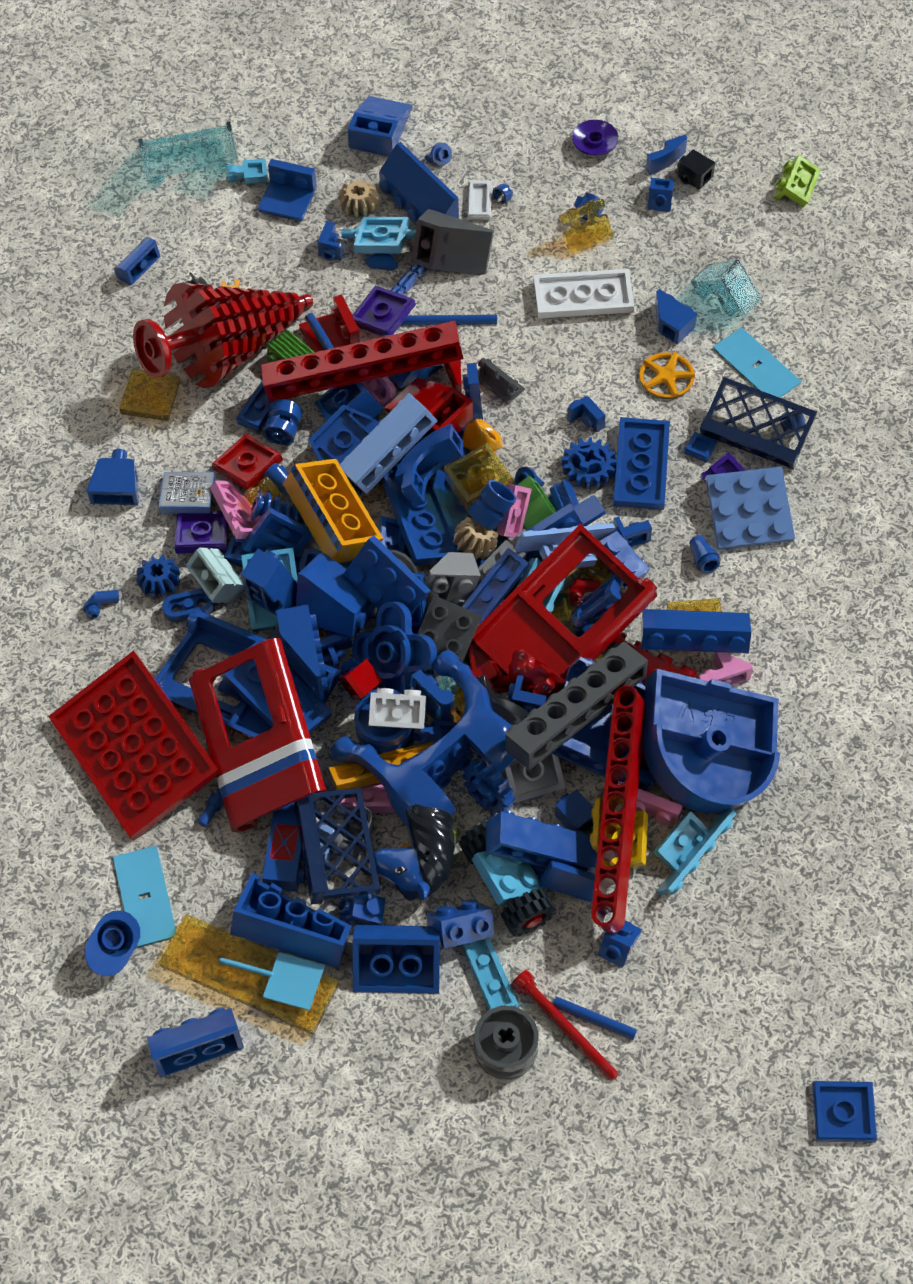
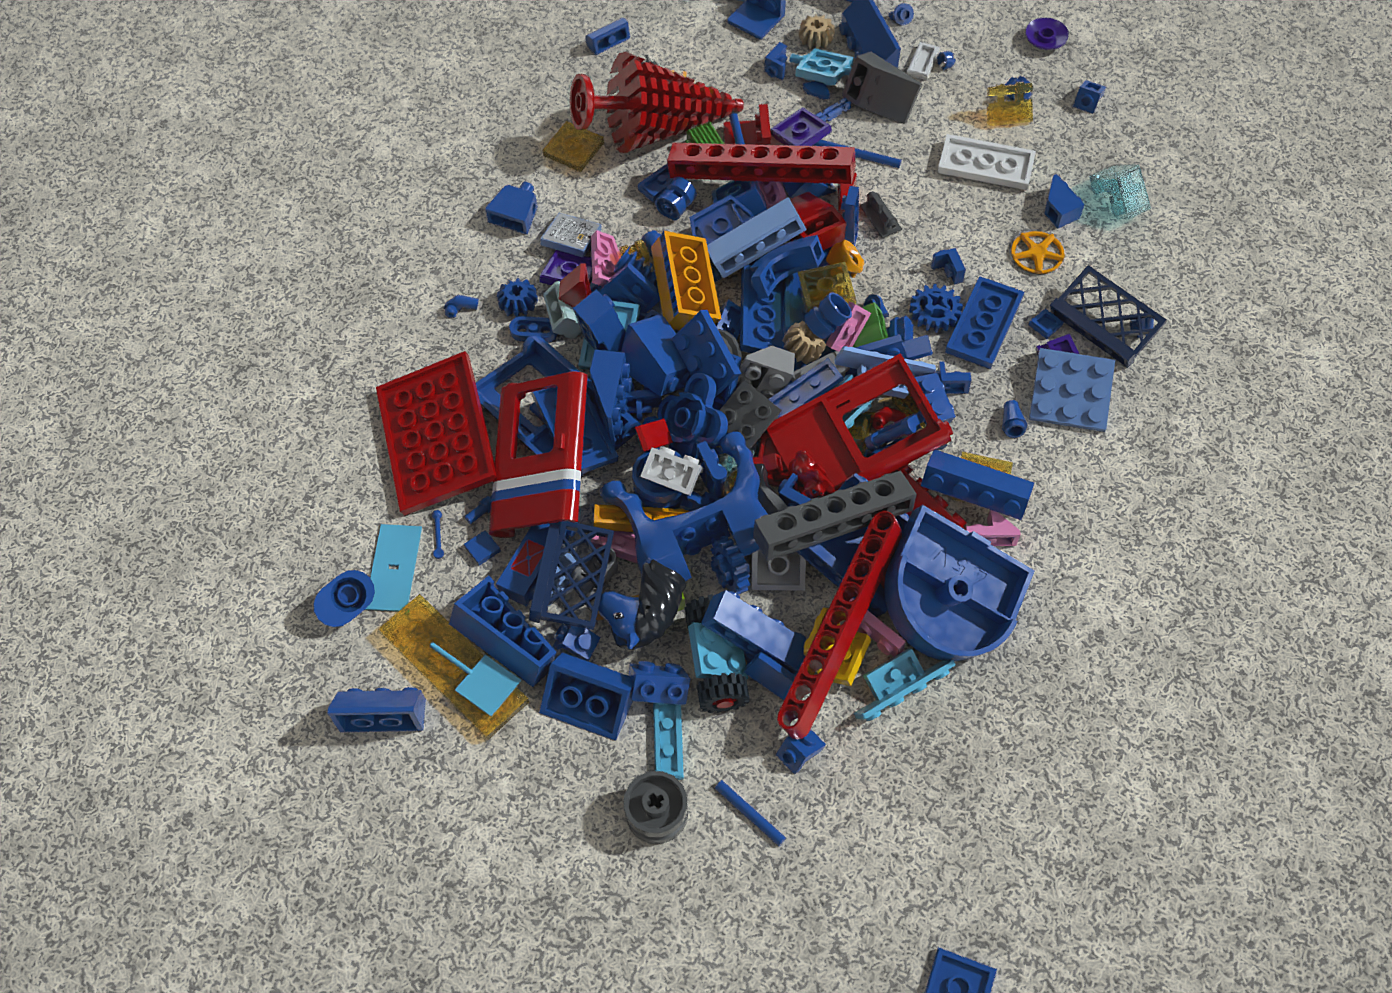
camera: 20 degrees right, 0 degrees up
red plate [212,434,283,490] -> none
red piece [511,970,618,1080] -> none
blue brick [555,789,594,832] -> none
blue slope [646,135,687,175] -> none
black brick [677,149,715,190] -> none
medium azure piece [713,327,802,398] -> none
lime bracket [774,155,821,207] -> none
none -> blue hinge [432,510,444,559]
none -> blue tile [464,530,501,566]
none -> red slope [558,263,591,308]

